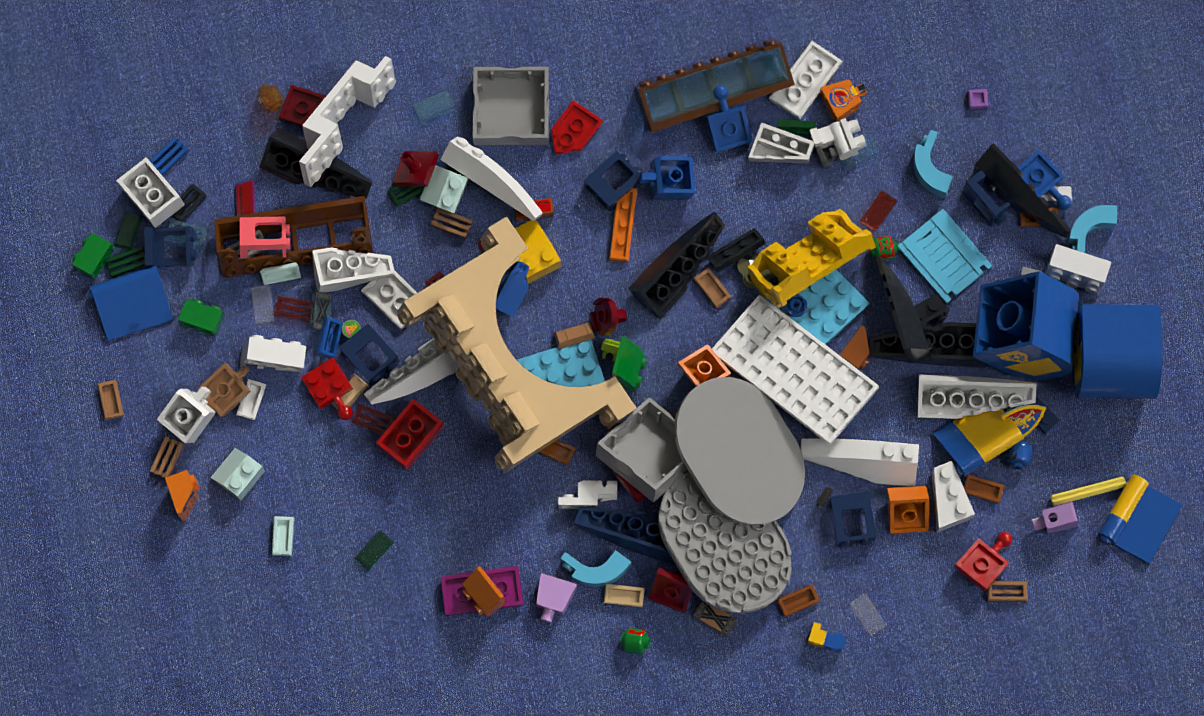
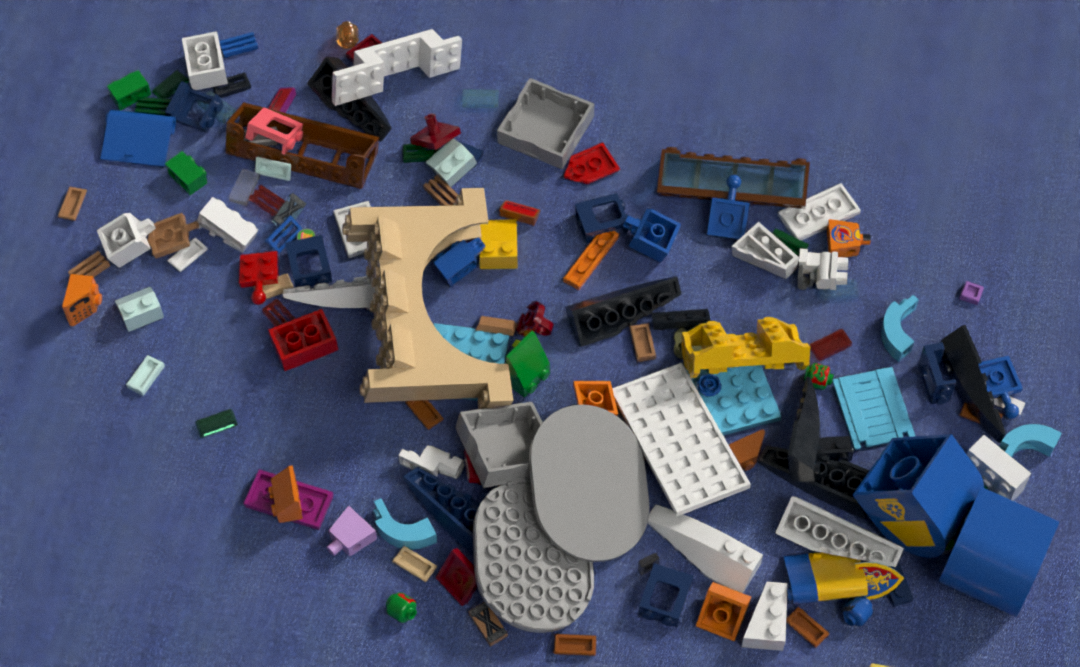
camera: 25 degrees right, 15 degrees down
white wedge [312,248,395,293] -> none
white wedge [441,137,542,221] -> none

